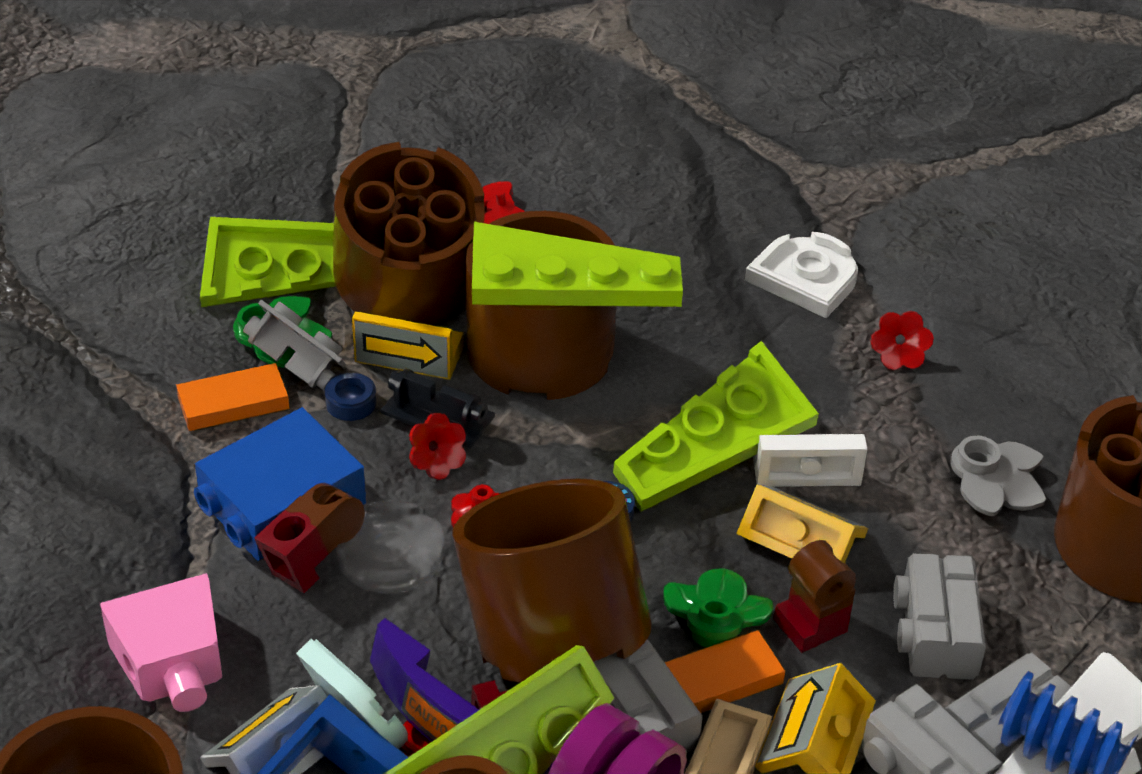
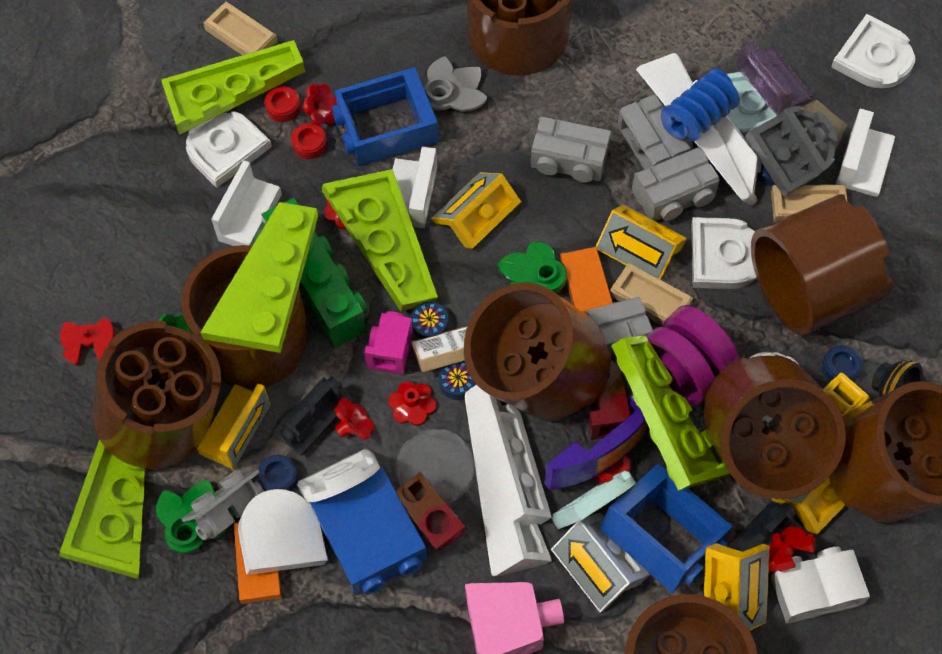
camera: 75 degrees left, 20 degrees up
leg [773,540,856,653] -> none
none -> lime wing [161,40,305,135]
none -> tan tile [203,2,278,55]
none -> white panel [211,160,282,246]
none -> white tile [238,489,328,575]
none -> green brick [261,198,368,348]
none -> red tile [265,86,301,122]
none -> red tile [291,123,328,159]
none -> white tile [297,449,380,502]
none -> blue window [331,67,439,166]
none -> dark pink brick [364,311,413,375]
none -> white wedge [465,385,552,576]

